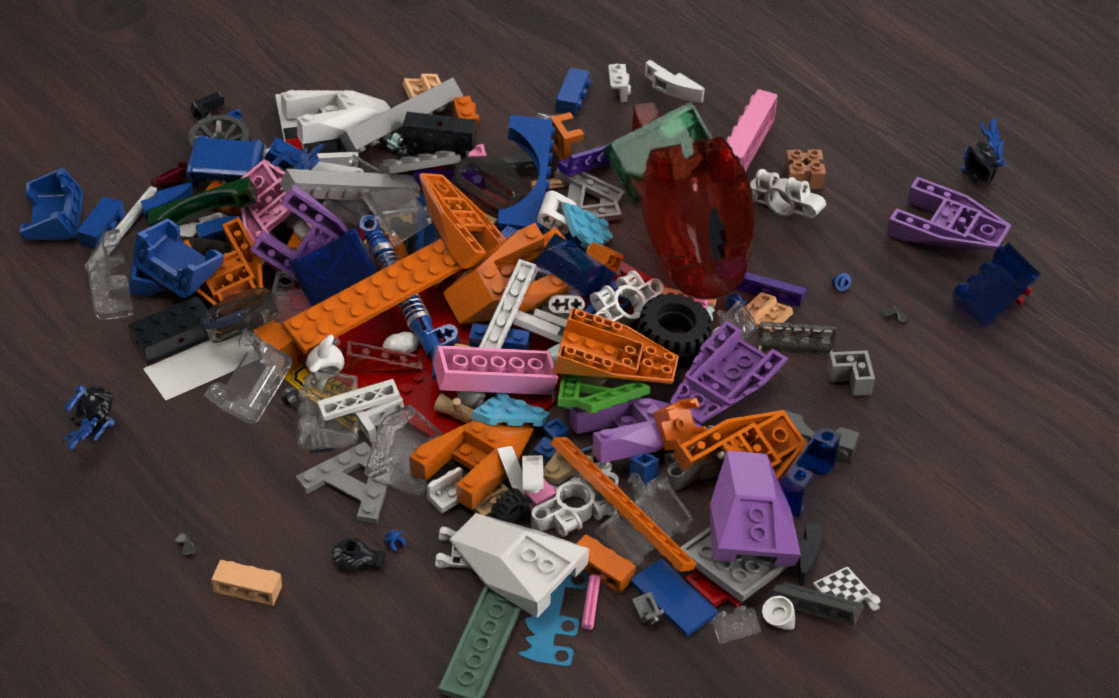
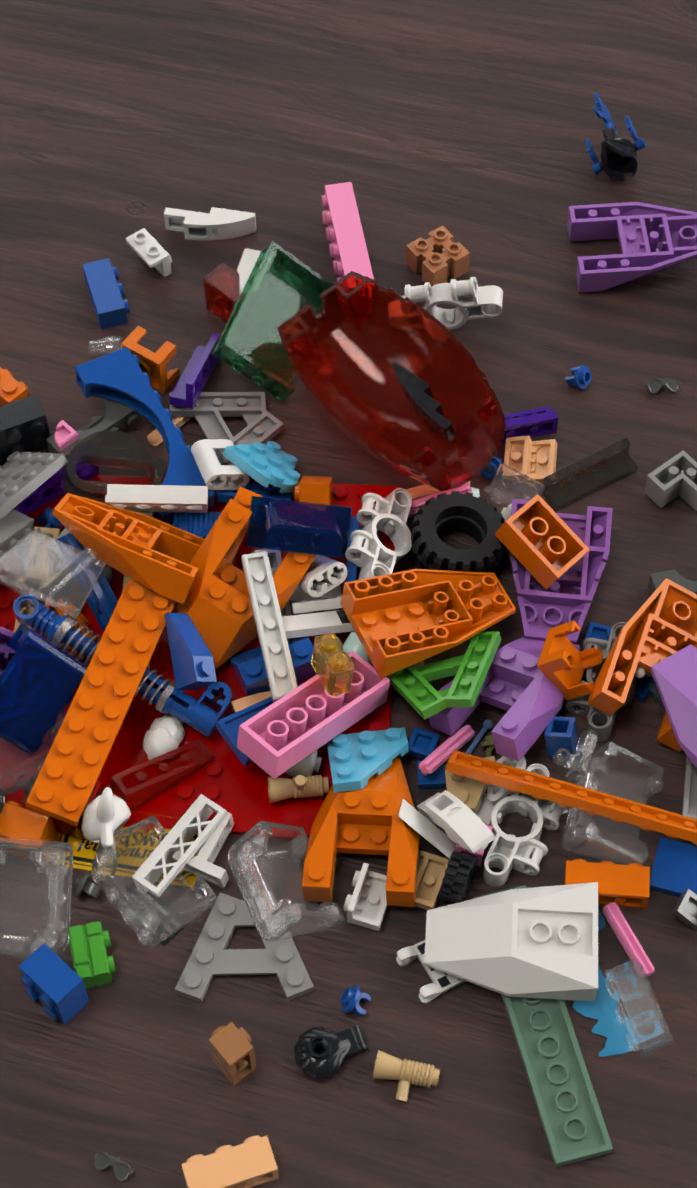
camera: 30 degrees left, 10 degrees up
none -> blue brick [18,943,90,1025]
none -> bright green brick [68,921,116,989]
none -> white fence [105,484,208,513]
none -> blue slope [165,612,217,691]
none -> medium nougat brick [209,1022,256,1086]
none -> clear yellow brick [311,633,354,696]
none -> tan piece [373,1050,440,1102]
none -> bright pink axle [419,725,475,775]
none -> orange brick [494,494,590,590]
none -> clear brick [604,959,674,1057]

